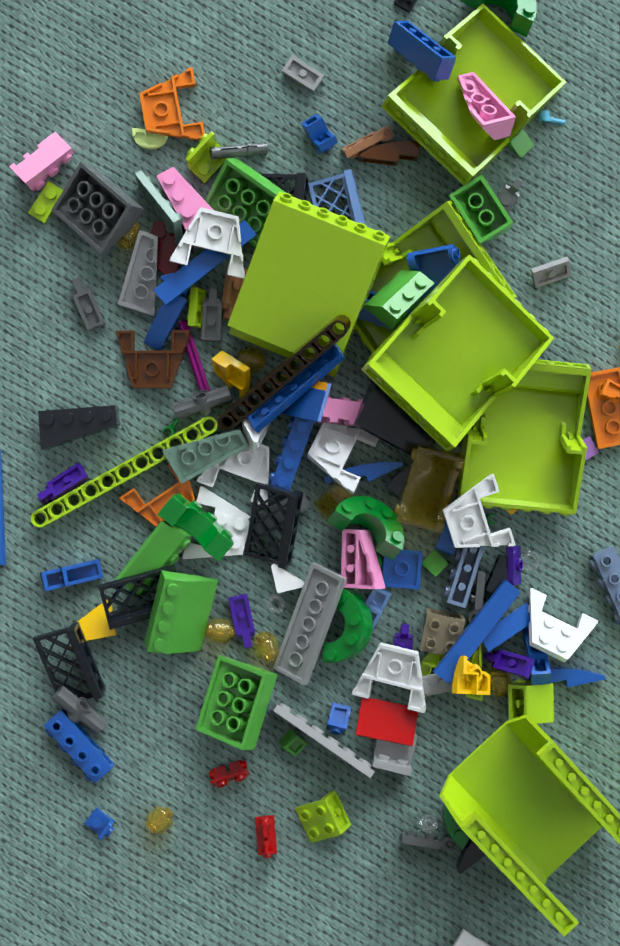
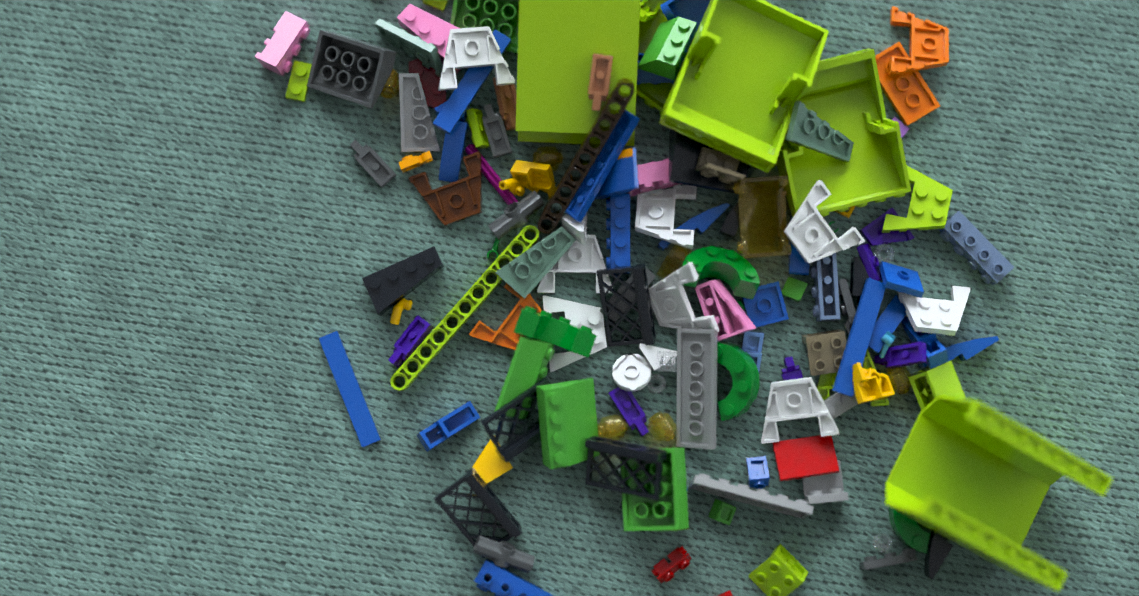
camera: 15 degrees left, 5 degrees down
none -> yellow arm [390,298,413,325]
none -> light orange plate [398,151,433,173]
none -> yellow arm [499,178,525,197]
none -> black fence [585,436,667,500]
none -> nougat hinge [588,54,613,111]
none -> white tile [612,354,652,392]
none -> white wing [649,262,719,333]
none -> clear tile [656,351,677,372]
none -> dark tan bracket [695,147,745,184]
none -> sand green wing [786,101,854,162]
none -> dark purple wing [860,207,915,246]
none -> blue plate [879,261,924,298]
none -> medium azure hand [879,331,895,358]
none -> lime wing [882,166,953,233]

